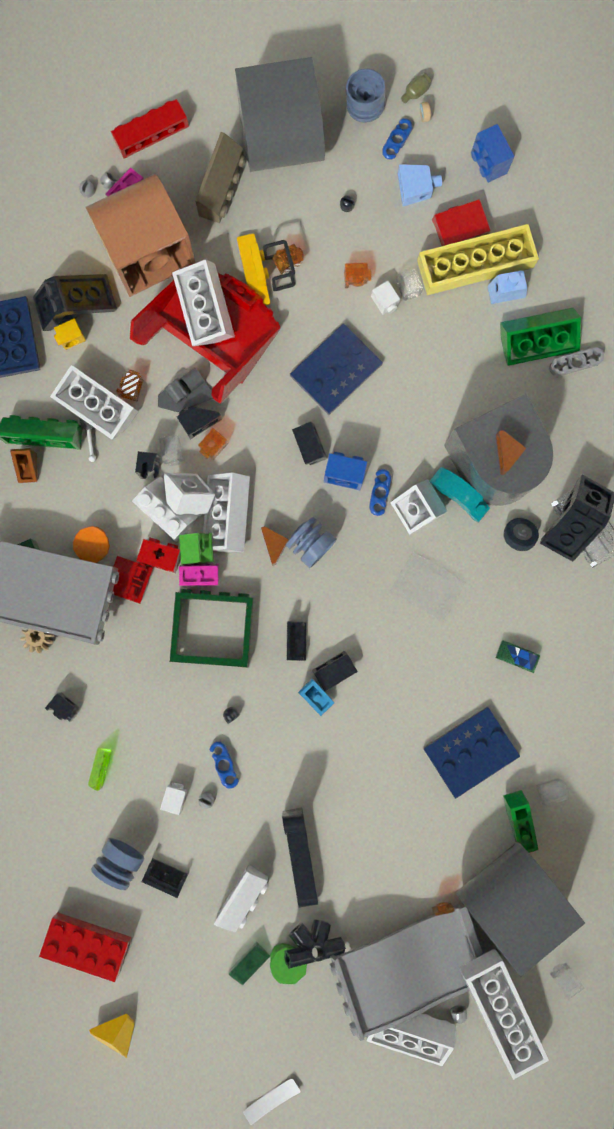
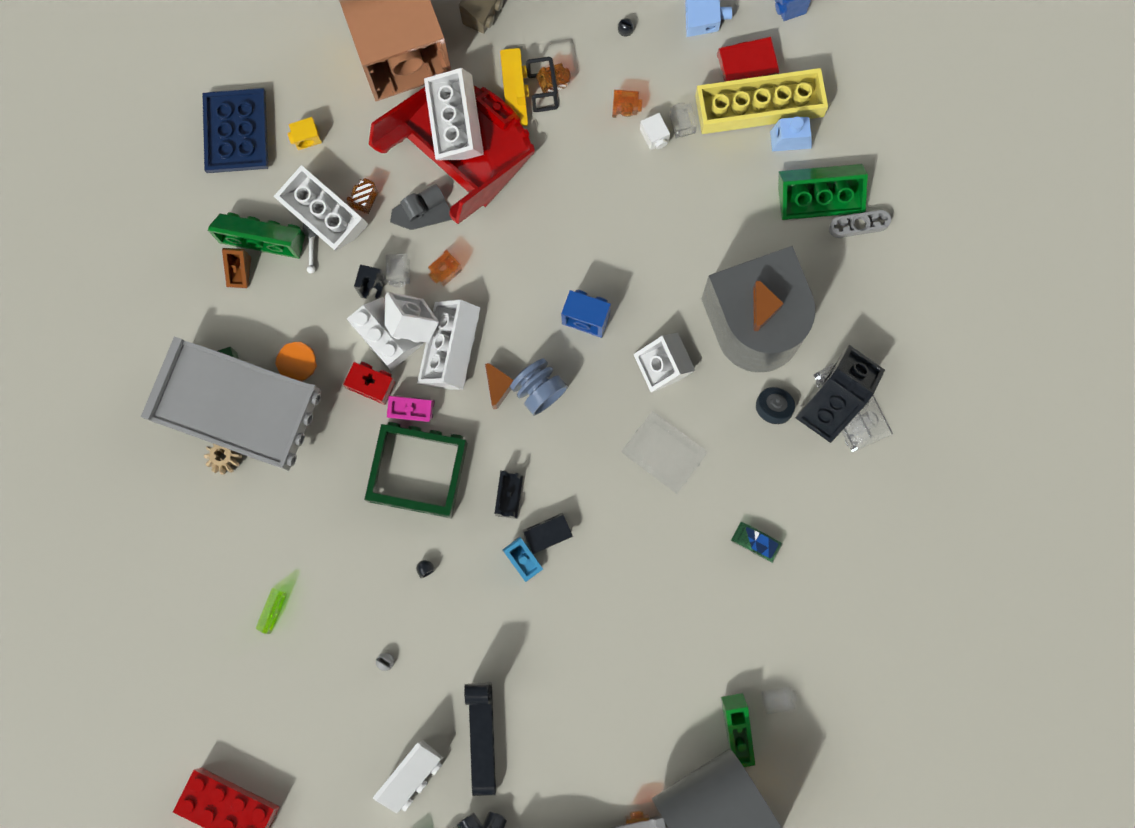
camera: 15 degrees right, 5 degrees down
black bracket [33,274,117,331] -> none
black brick [45,693,79,722] -> none
sand blue wheel [91,838,145,890] -> none
red hinge [113,556,153,604] -> none
black hinge [141,858,188,898] -> none
white brick [160,782,187,815] -> none
black slope [176,406,222,440] -> none
bright green piece [179,533,214,564] -> none
blue piece [209,742,239,789] -> none
dark blue plate [290,323,383,415] -> none
black hinge [292,422,328,465] -> none
blue piece [369,469,392,516] -> none
dark blue plate [423,707,520,799] -> none
teal arch [429,467,490,522] -> none

